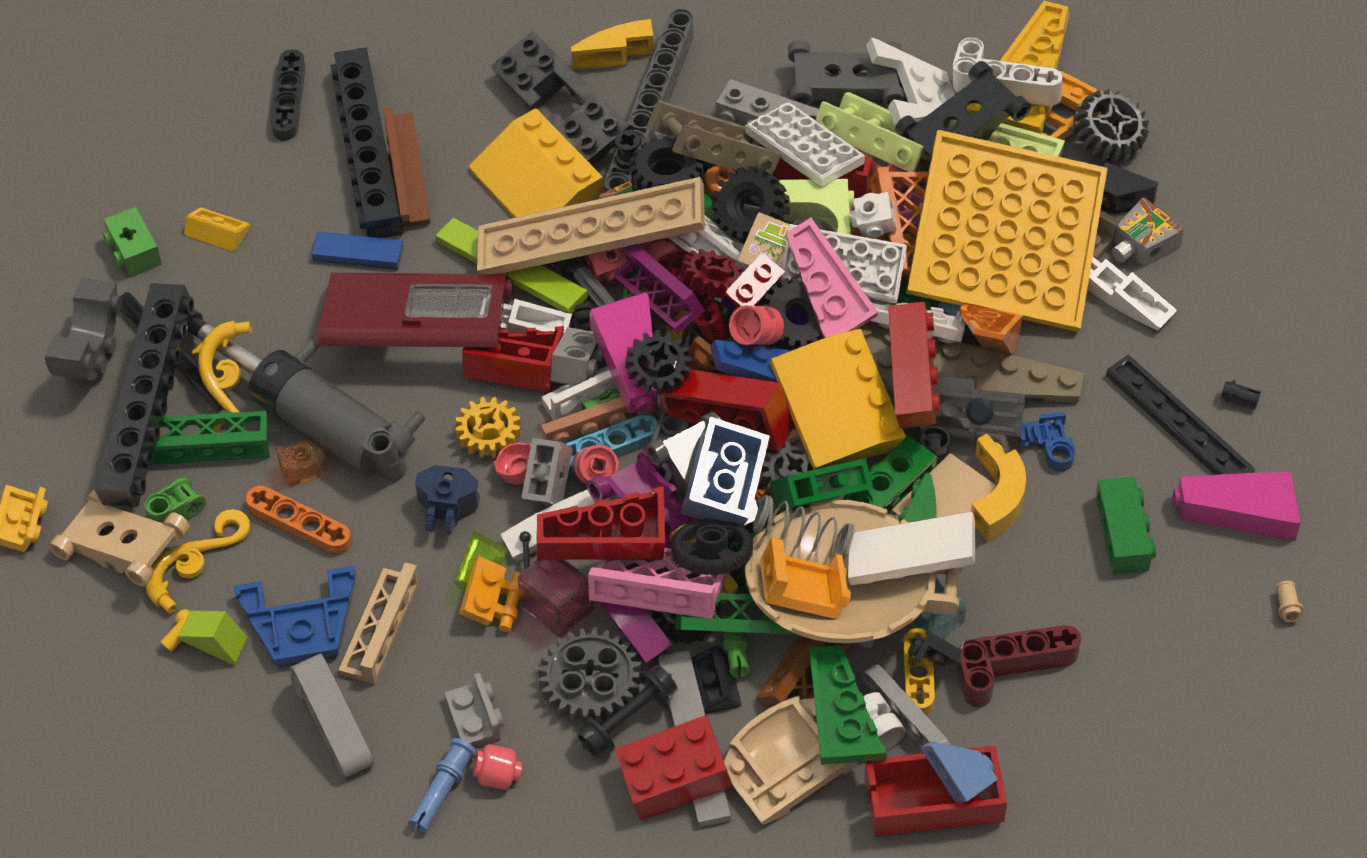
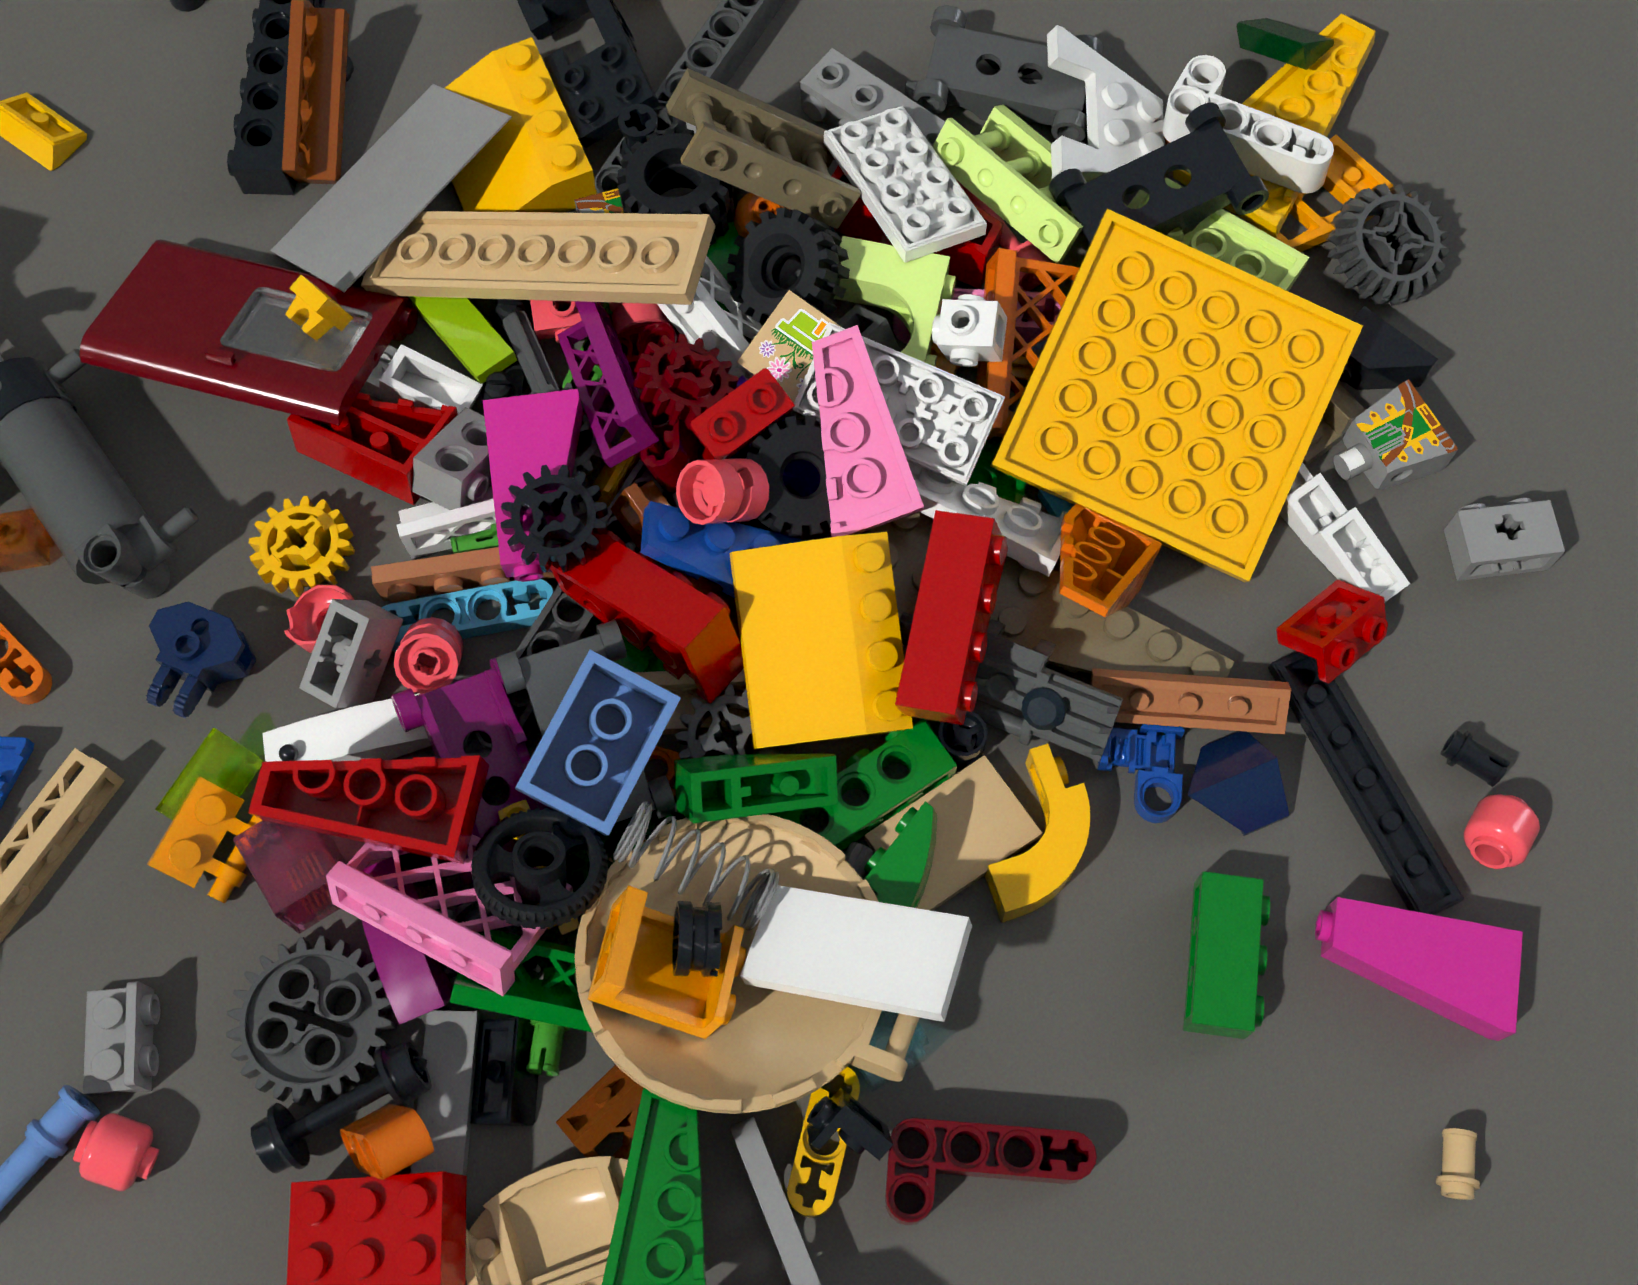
camera: 15 degrees right, 15 degrees up
blue tile [312,232,403,269] -> none
white wheel [863,692,906,751] -> none
none -> light grey piece [270,84,512,292]
none -> yellow tile [285,275,353,341]
none -> orange beam [340,1104,434,1180]
none -> black wheel [672,901,722,977]
none -> nougat plate [1090,668,1291,735]
none -> dark blue slope [1188,731,1289,836]
none -> dark green slope [1236,18,1334,70]
none -> red bracket [1276,579,1388,684]
none -> light grey brick [1444,498,1565,581]
none -> coral head [1463,794,1540,869]

